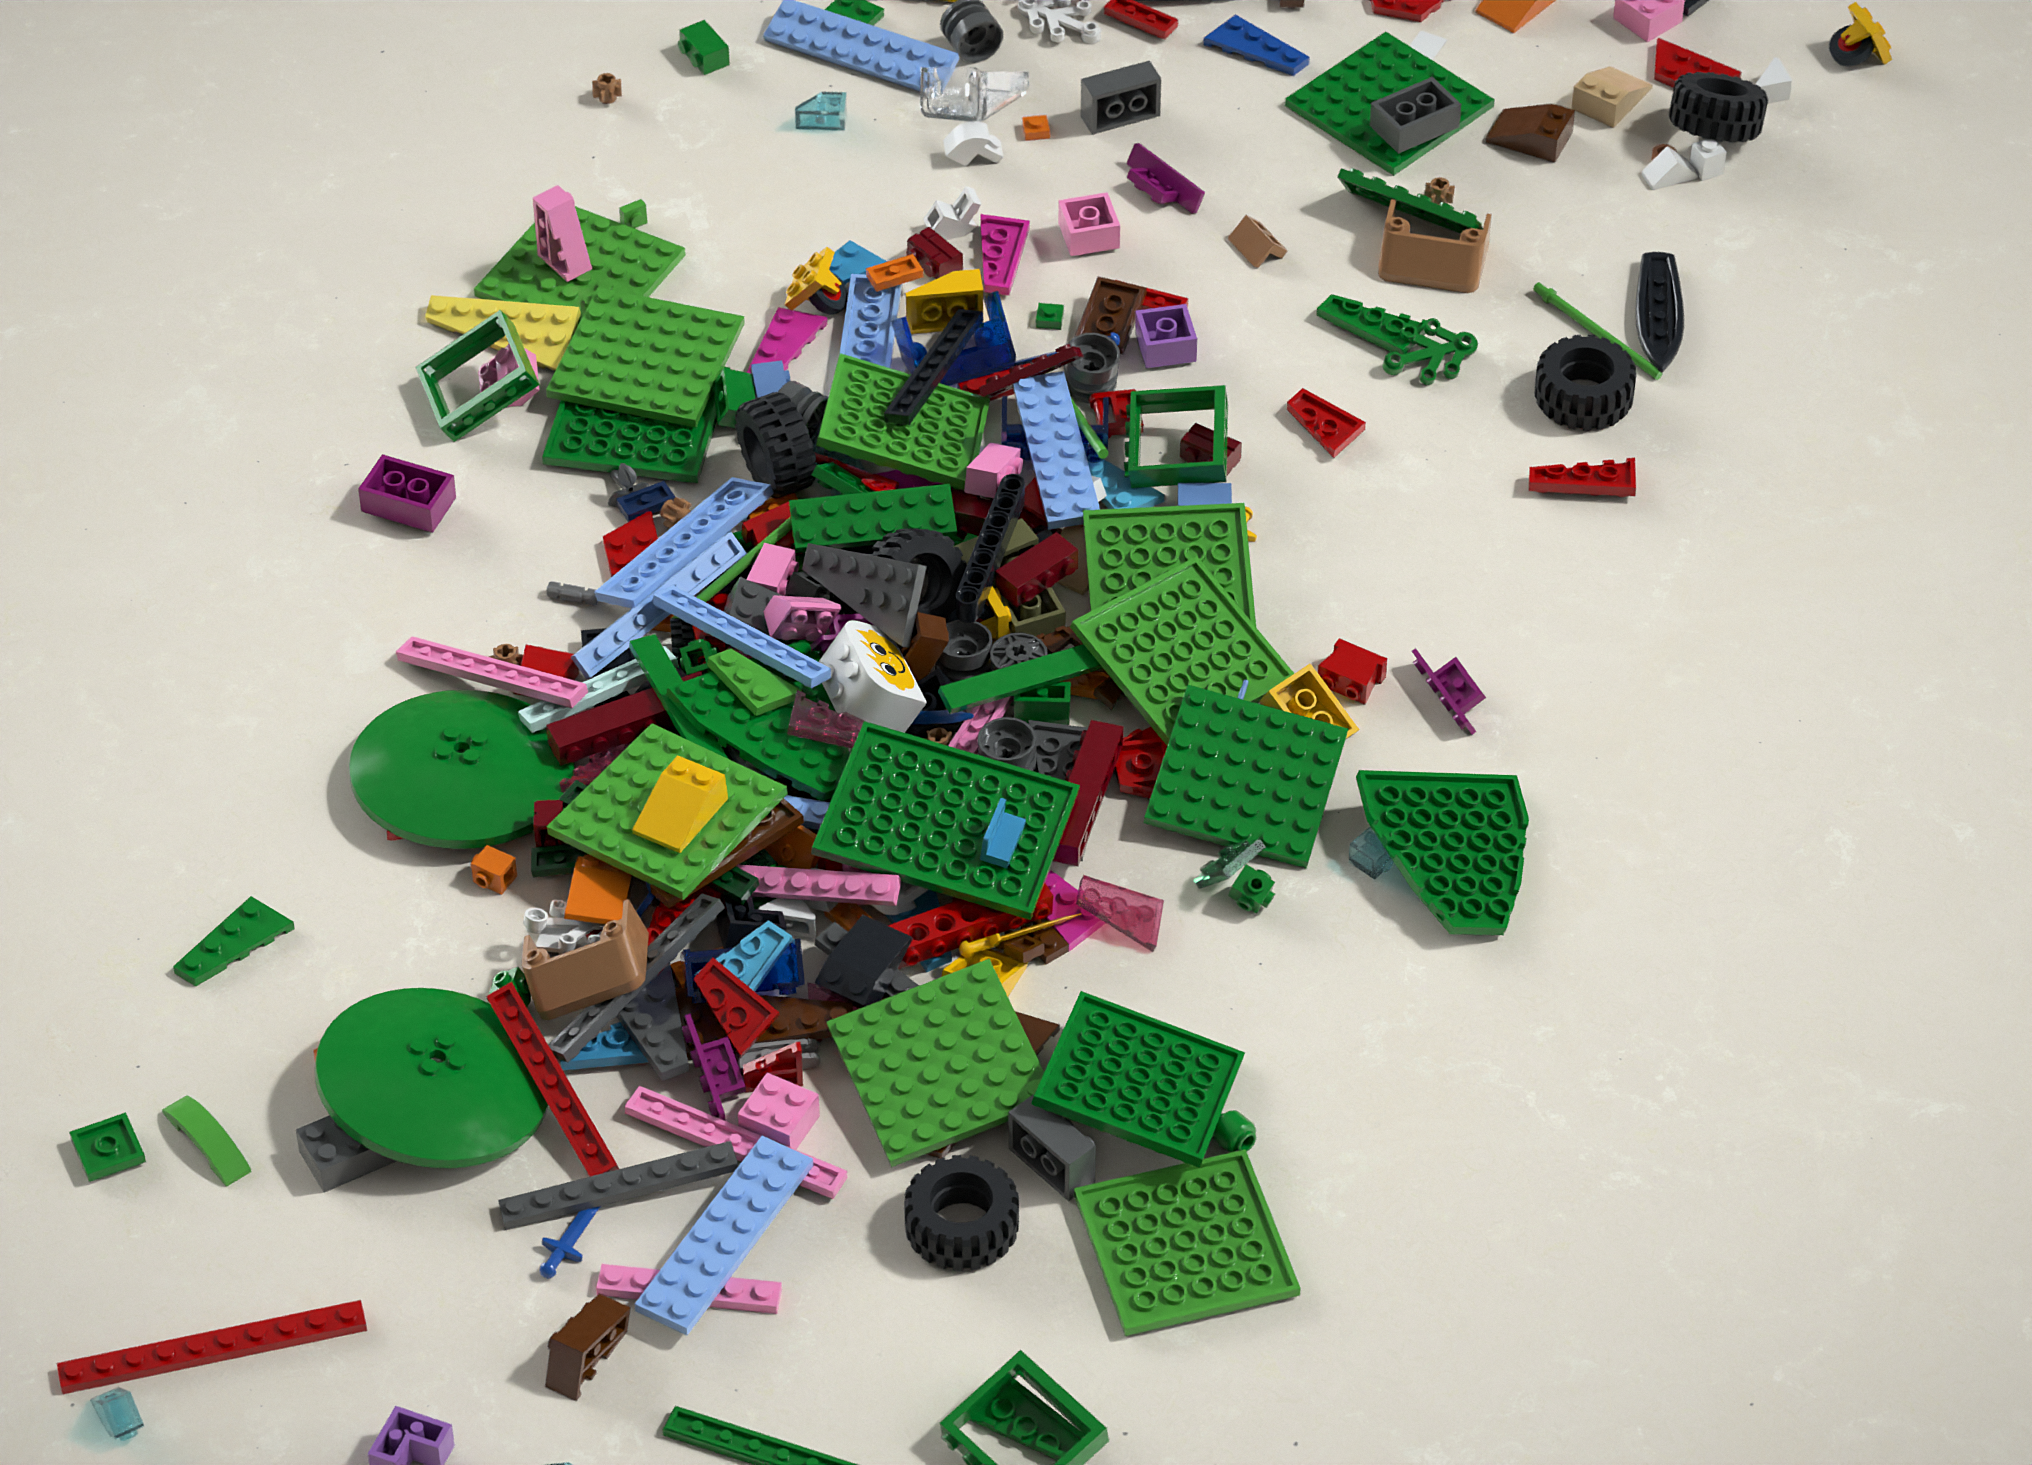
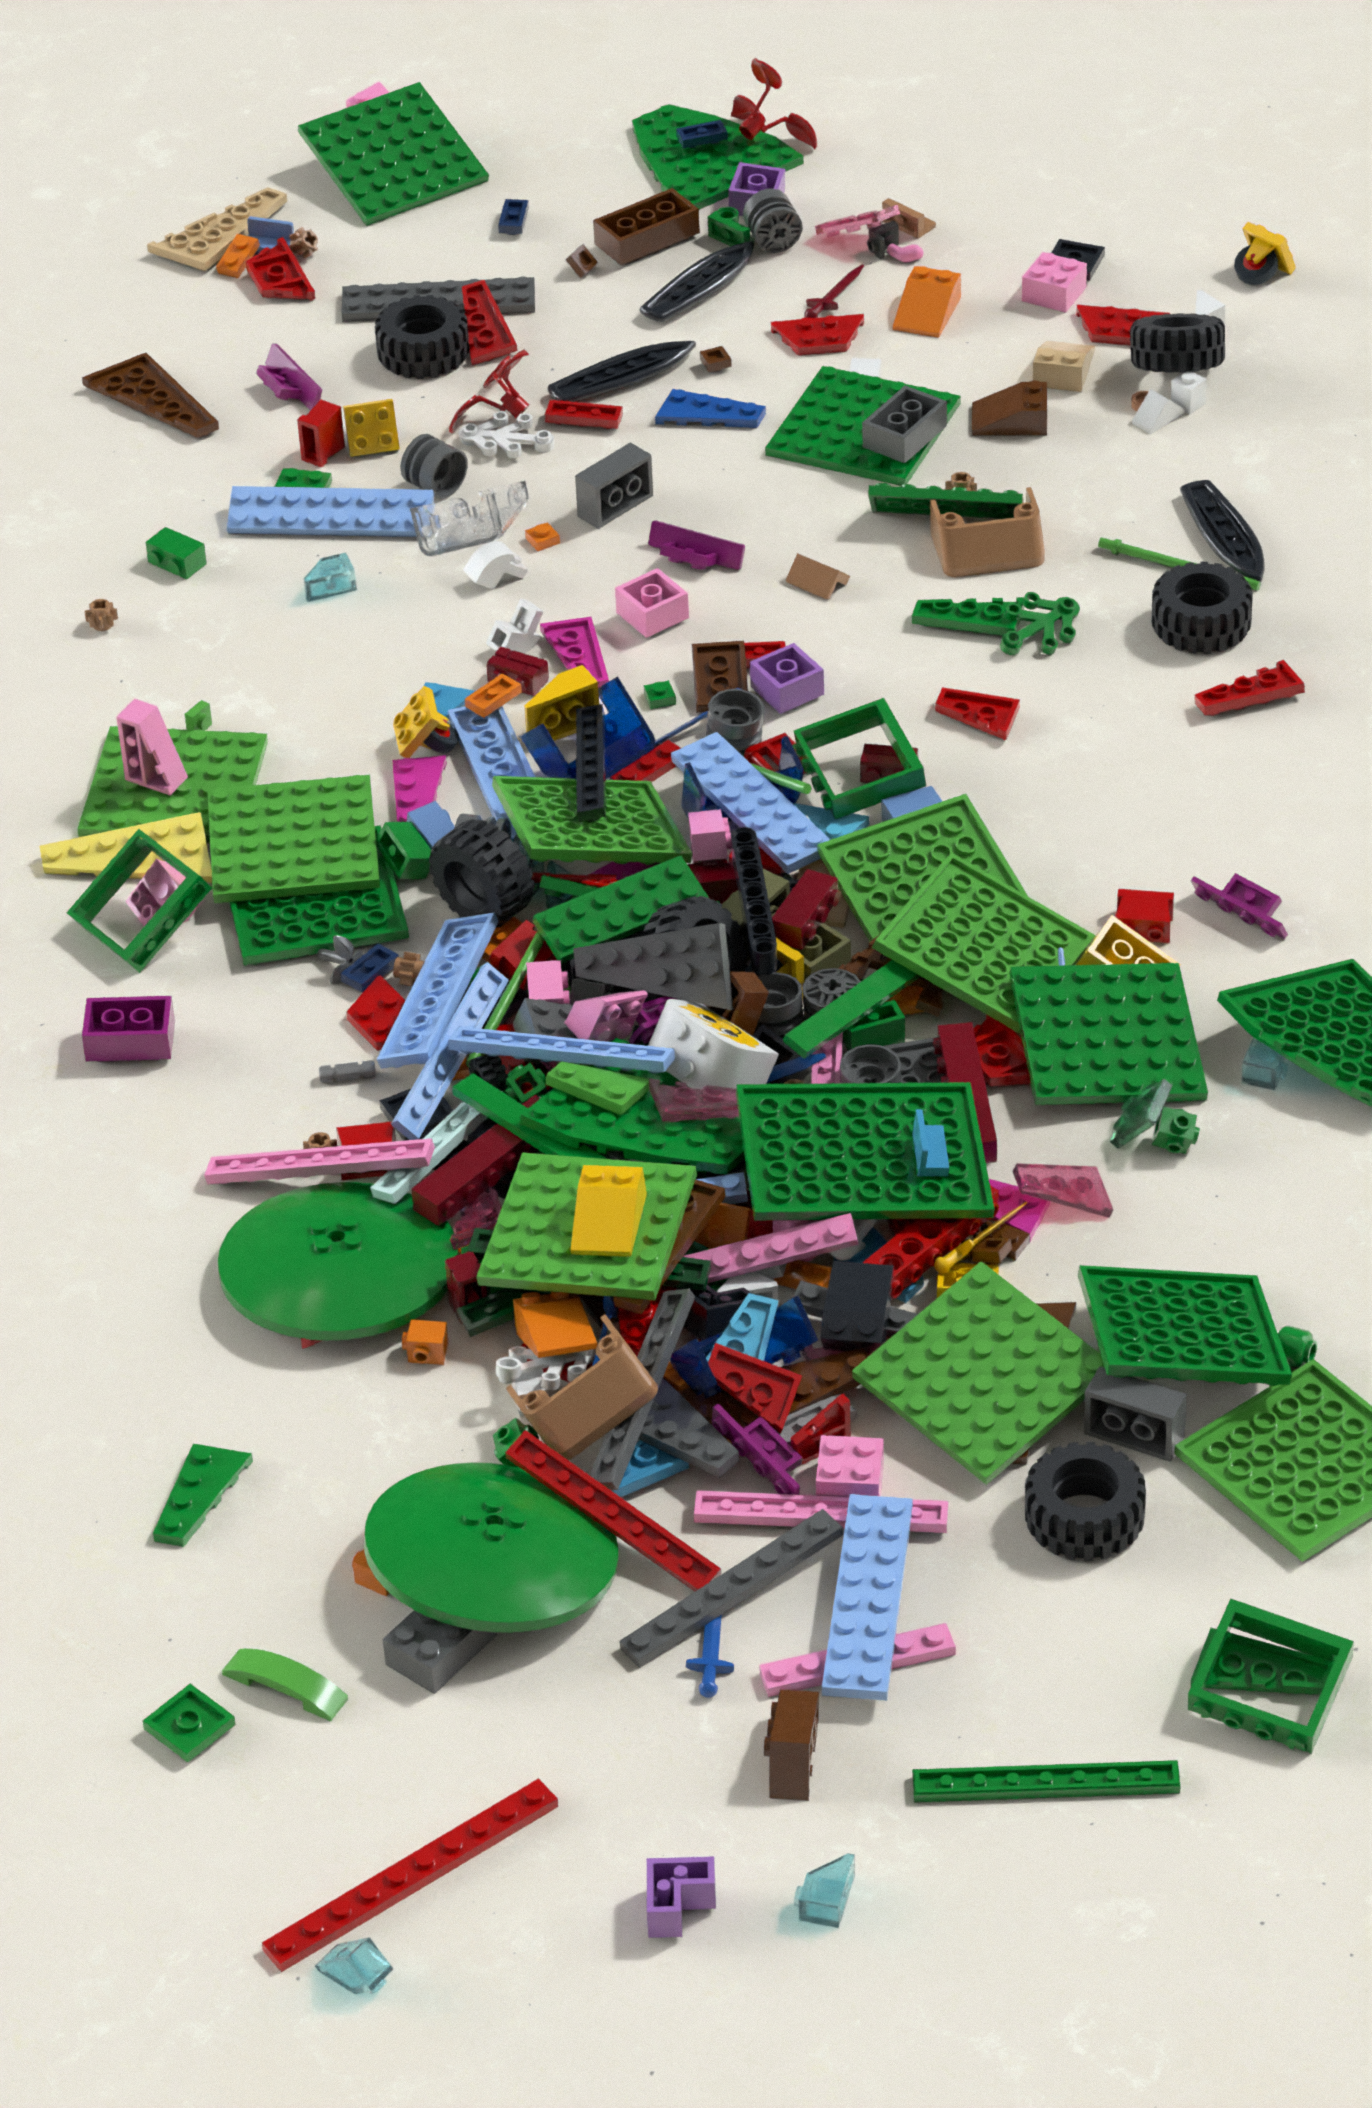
camera: 20 degrees left, 5 degrees down
dark red plate [979,344,1083,398] -> none

